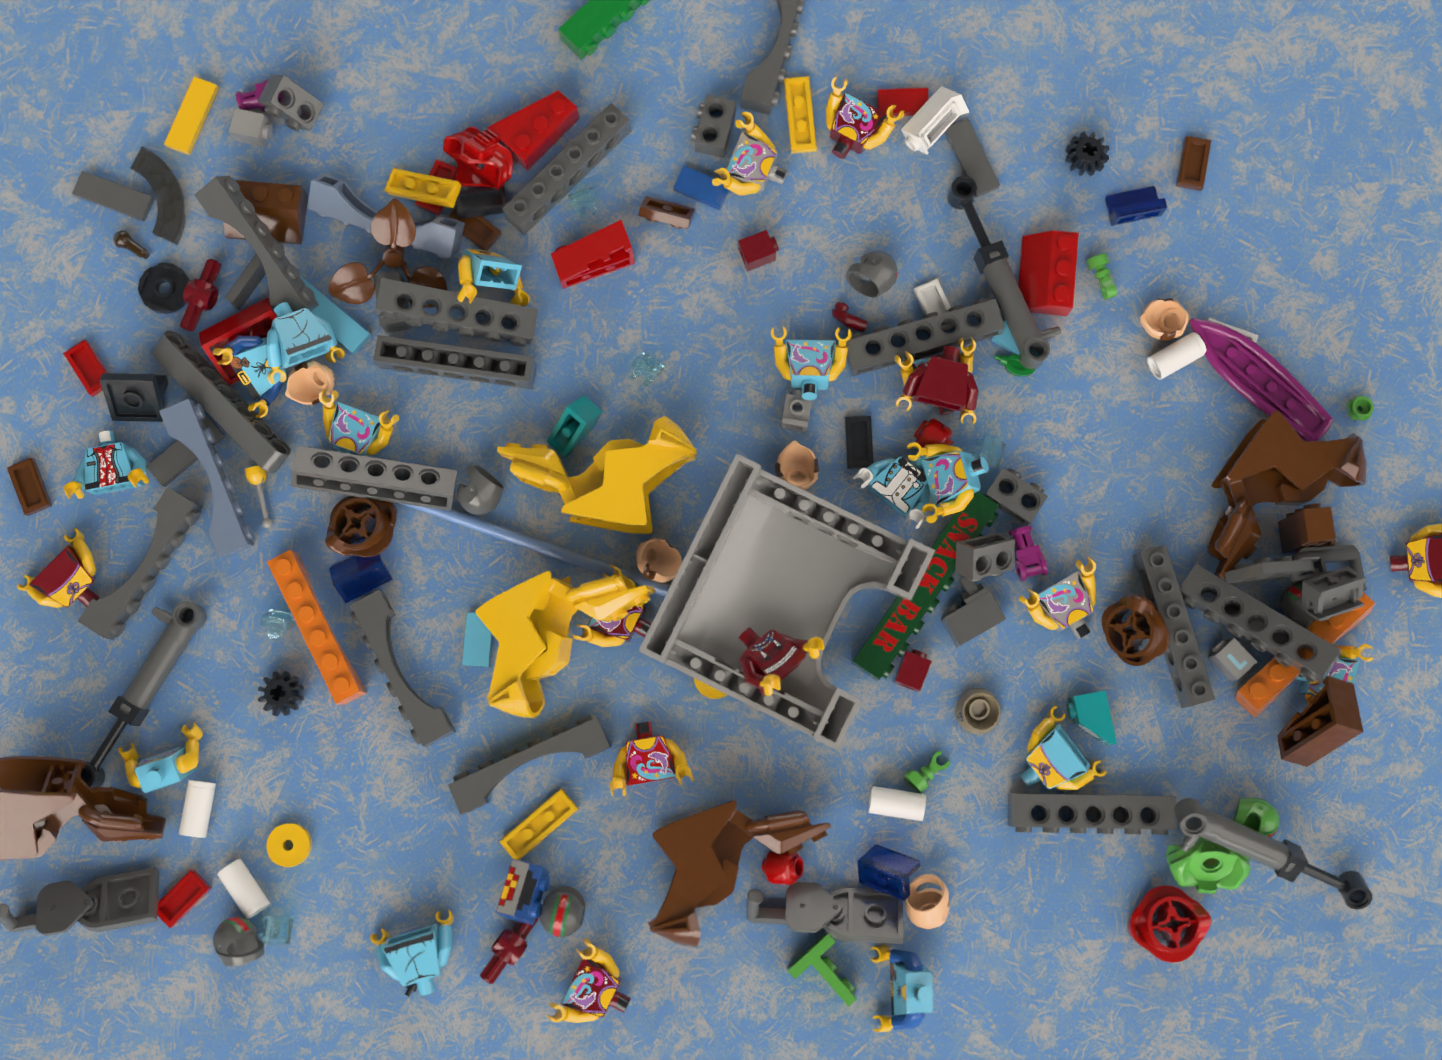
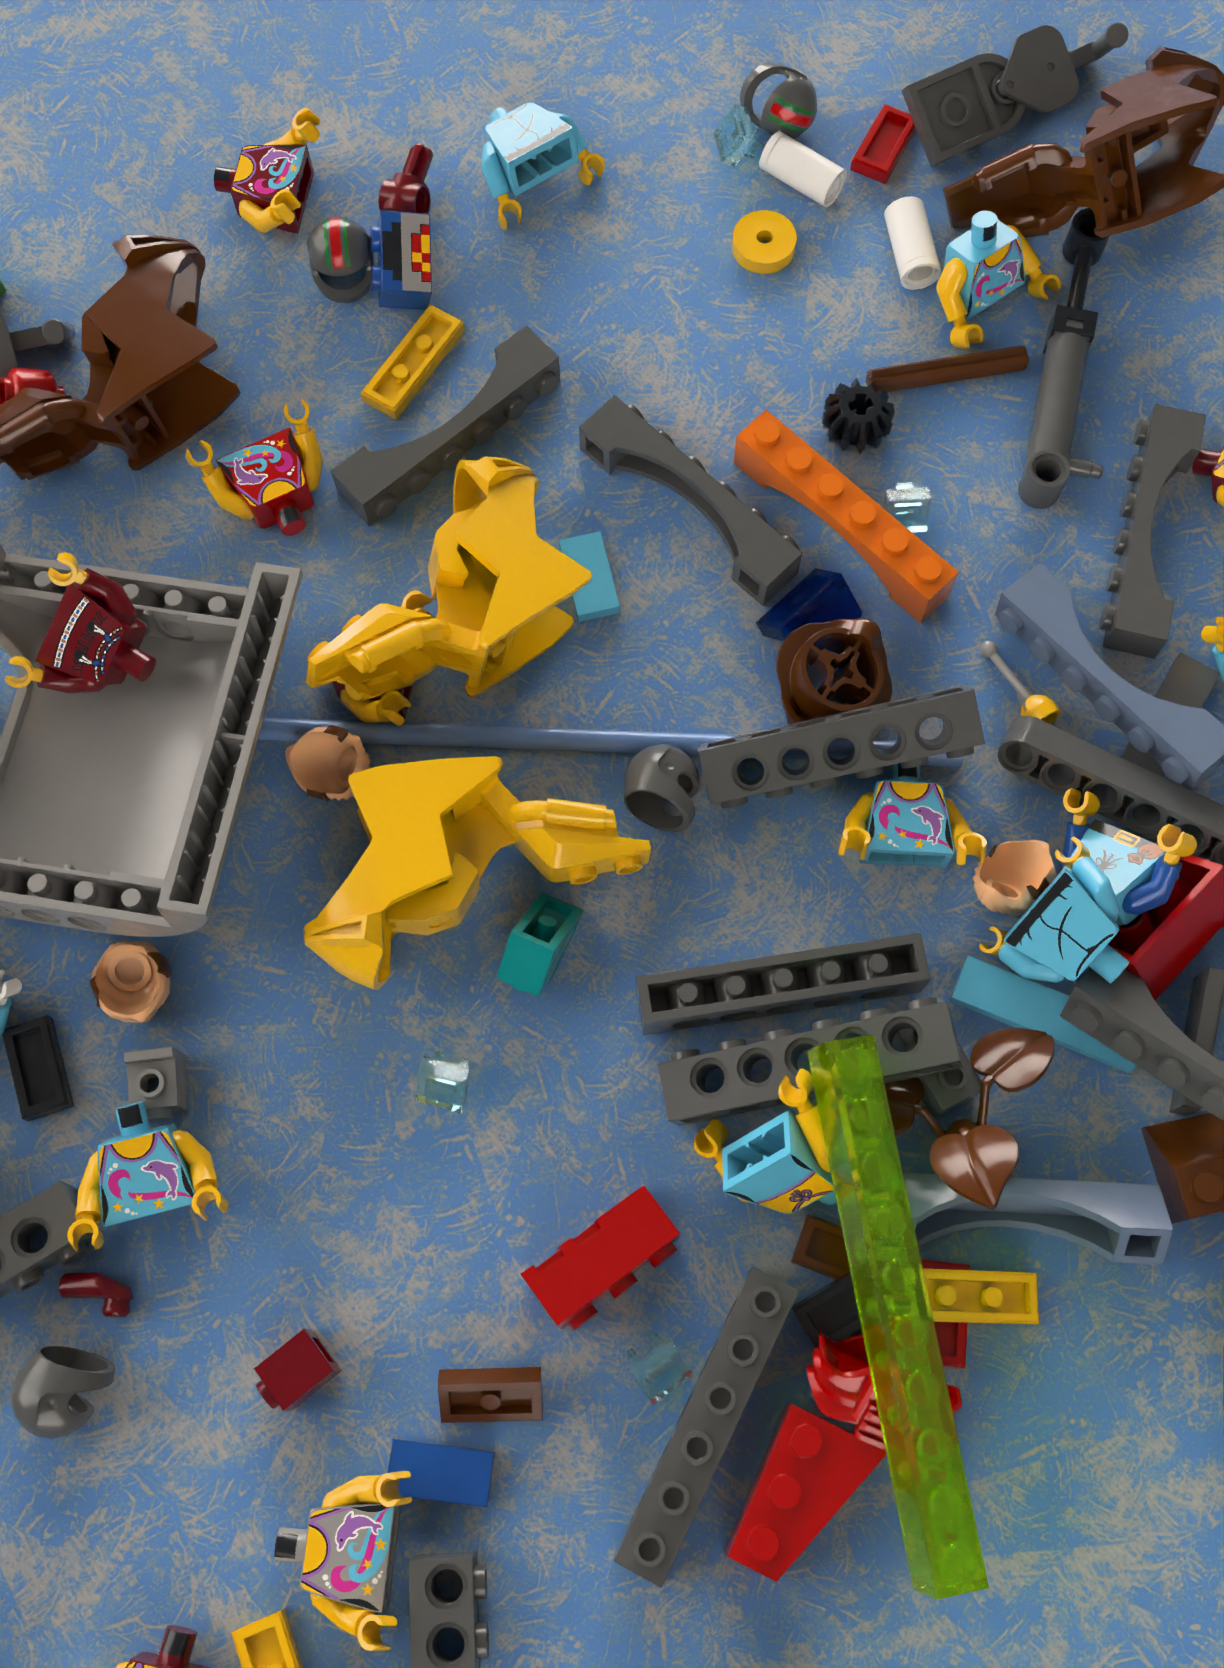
camera: 160 degrees right, 10 degrees down
none -> clear neon green brick [807,1035,989,1600]
none -> reddish brown axle [866,345,1029,392]

